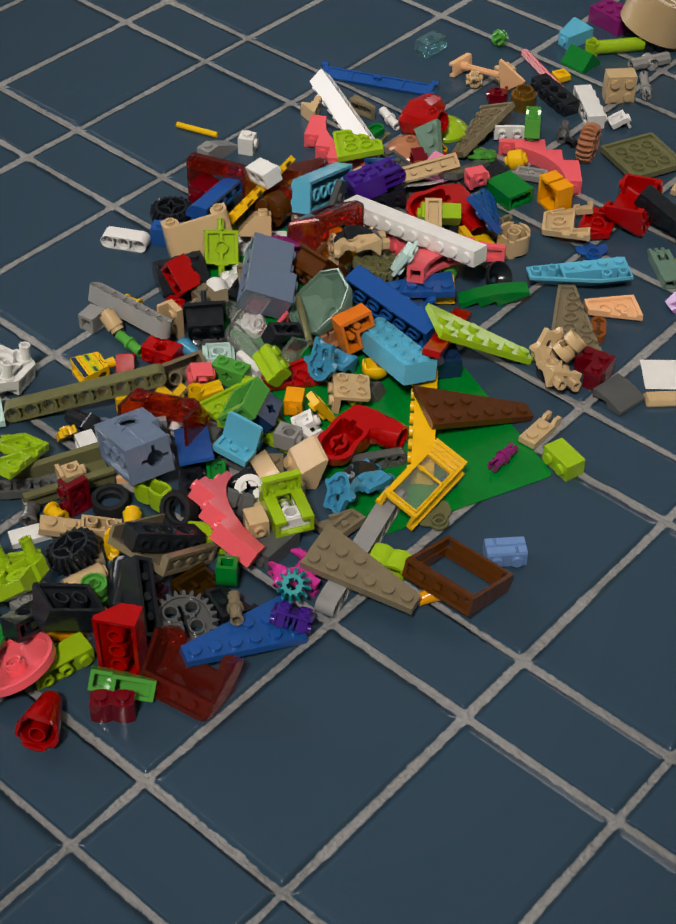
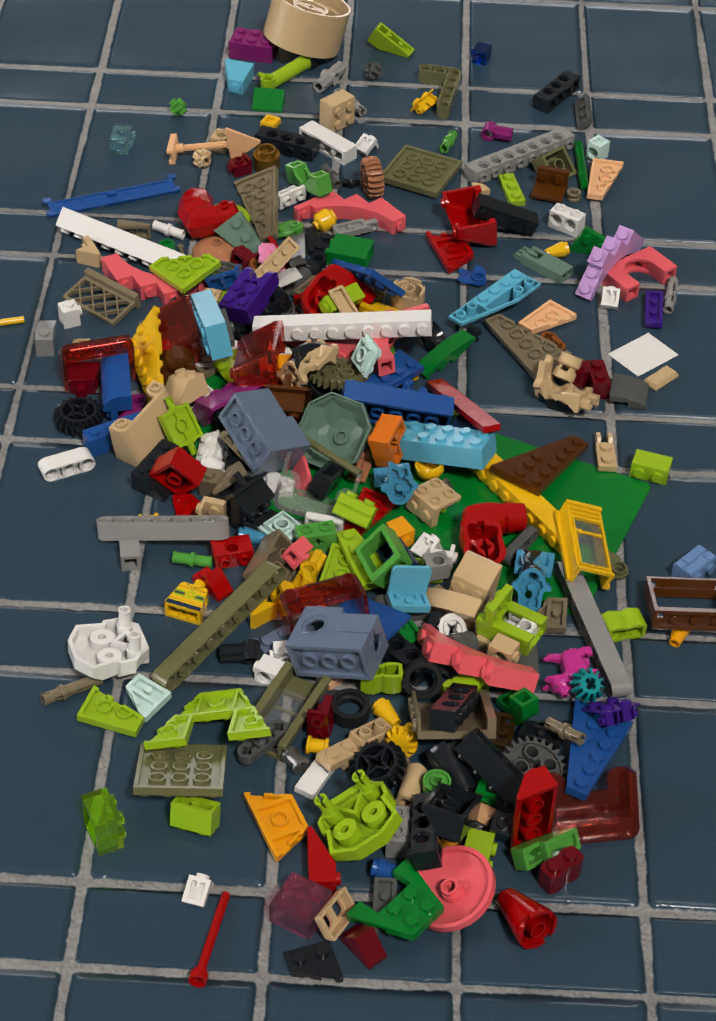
camera: 40 degrees left, 0 degrees up
tan brick [54,460,87,481] -> none
yellow plate [55,424,78,442] -> none
tan brick [99,308,124,335] -> none
white brick [245,157,283,189] -> none
dark tan wing [300,522,421,615] -> none
yellow wing [306,391,336,423] -> none
lime wing [425,303,533,365] -> none
coral brick [464,165,490,190] -> none
magenta pin [487,443,518,472] -> none
axle [521,48,566,89] -> none
light orange piece [537,170,574,211] -> none
tan wing [541,201,594,241] -> none
none -> dark tan fence [62,268,142,327]
none -> black piece [466,324,482,342]

